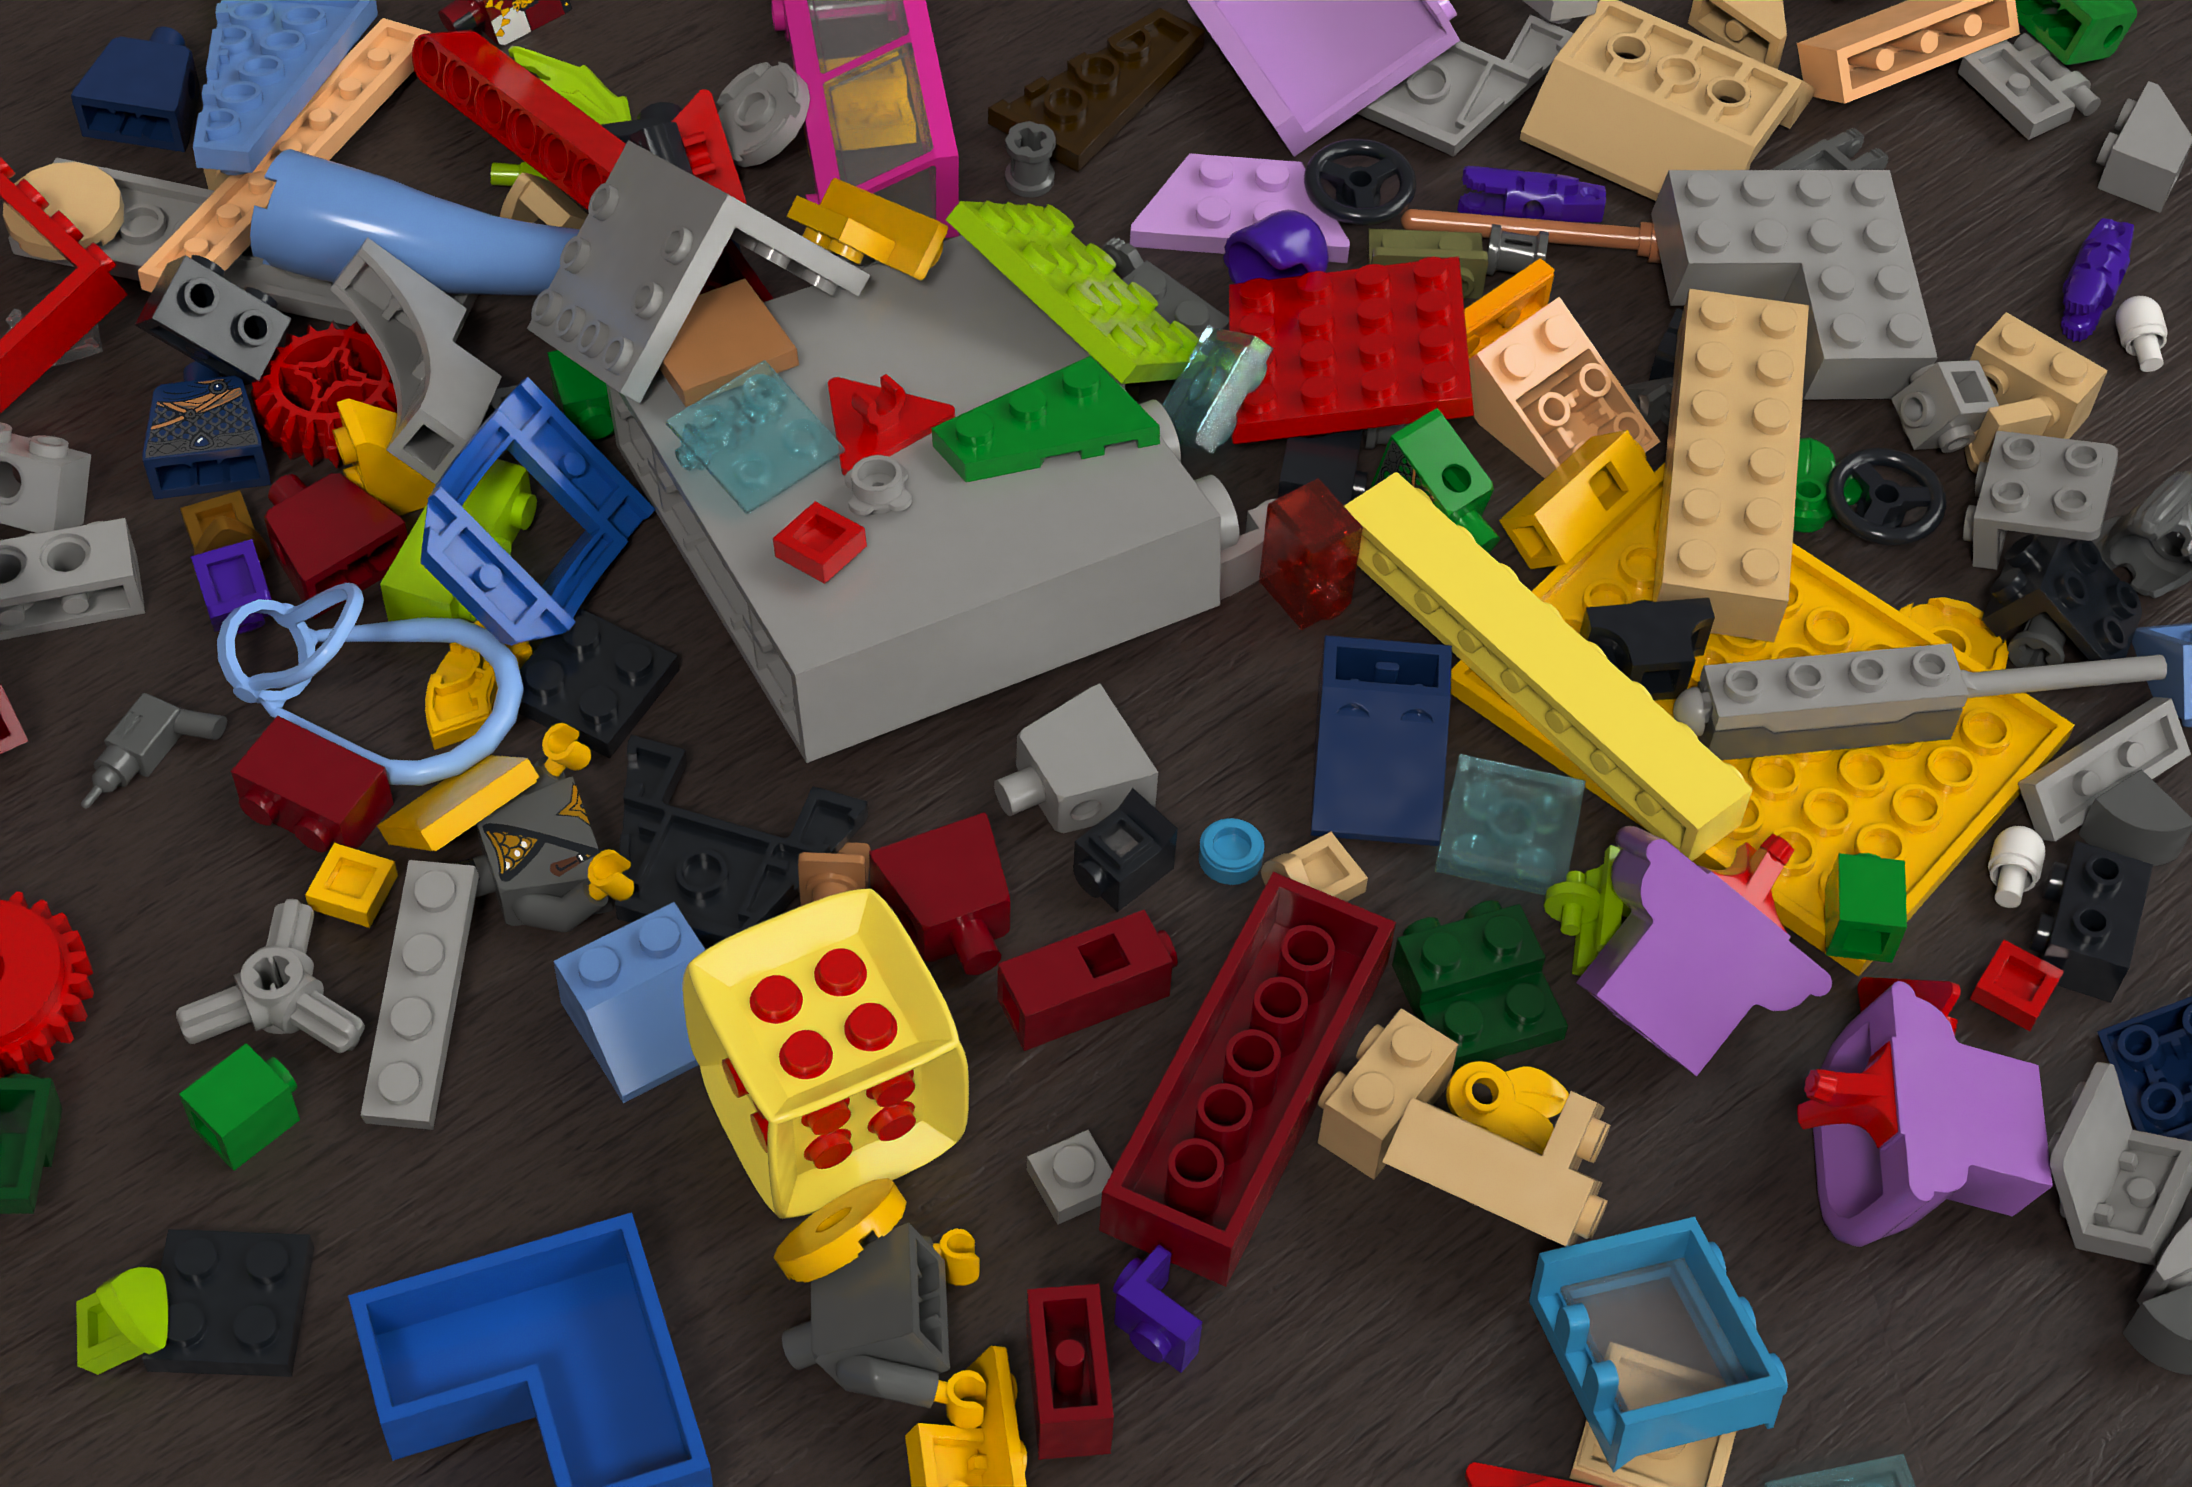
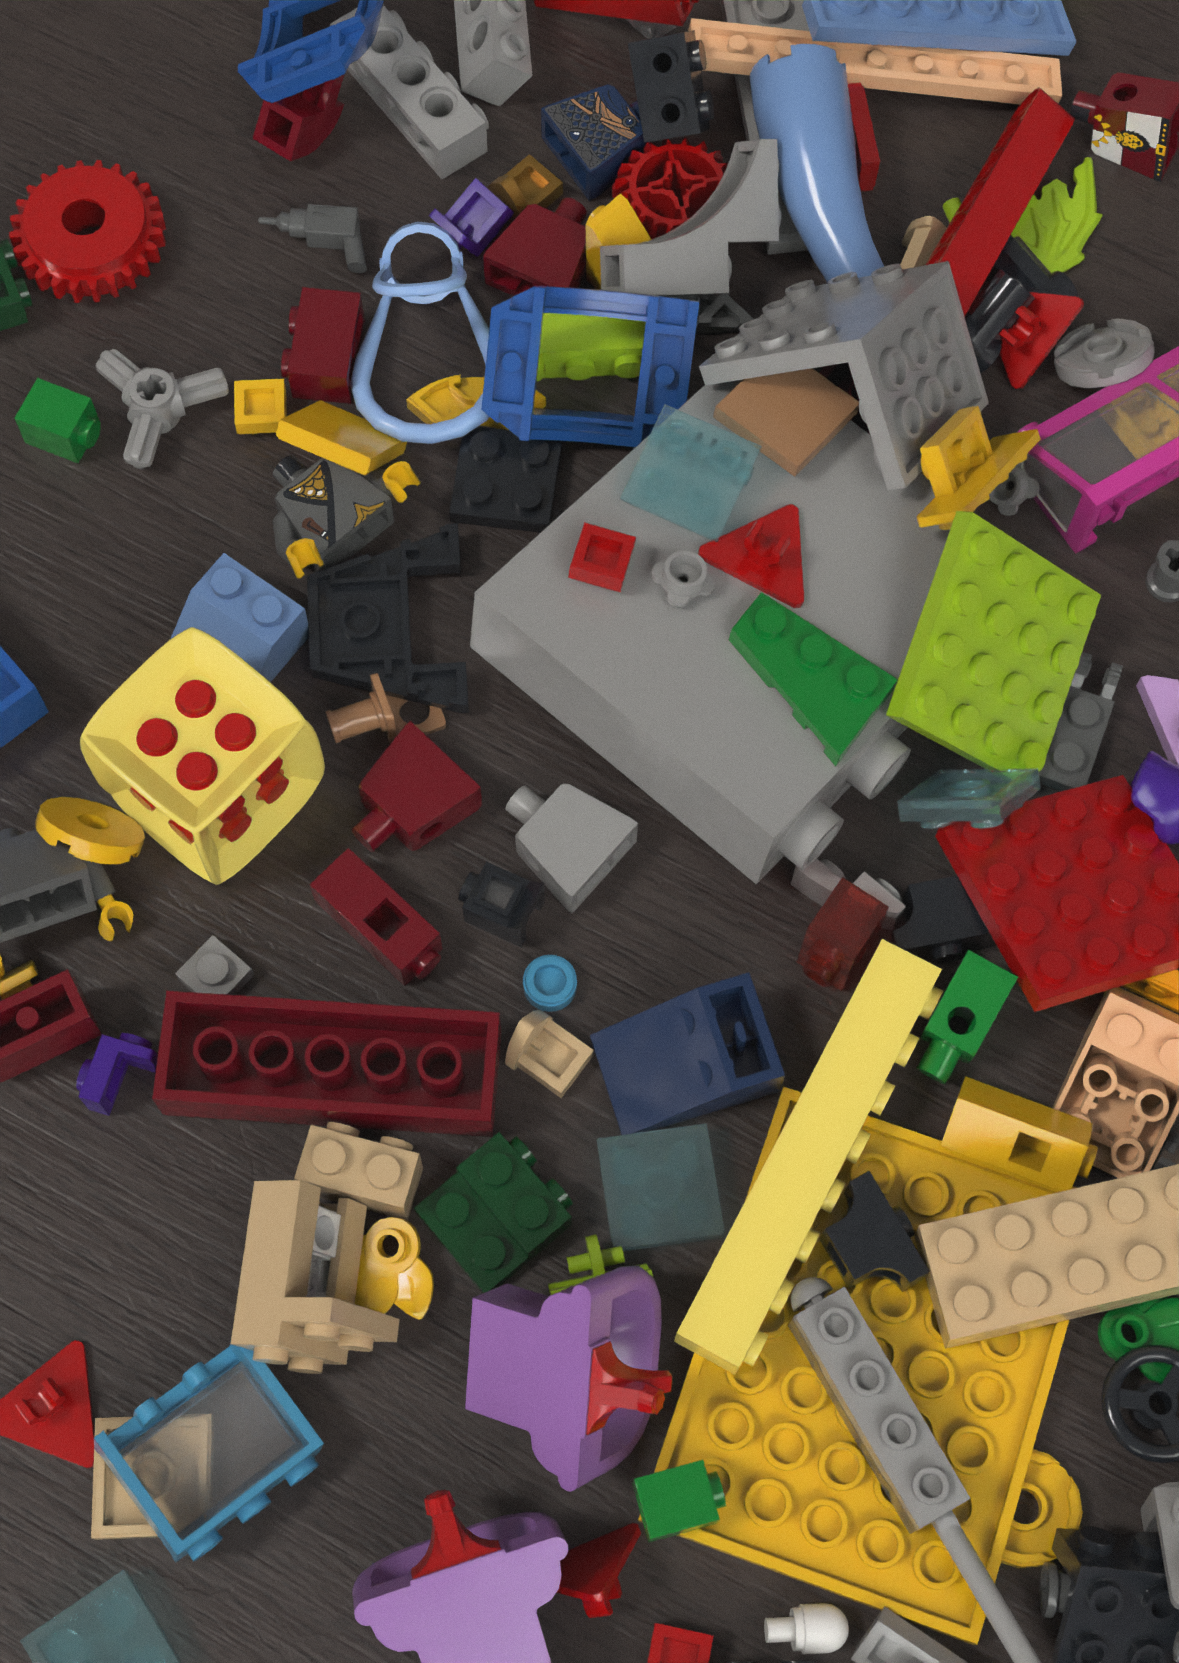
camera: 70 degrees right, 15 degrees up
light grey plate [361,860,479,1130] -> none

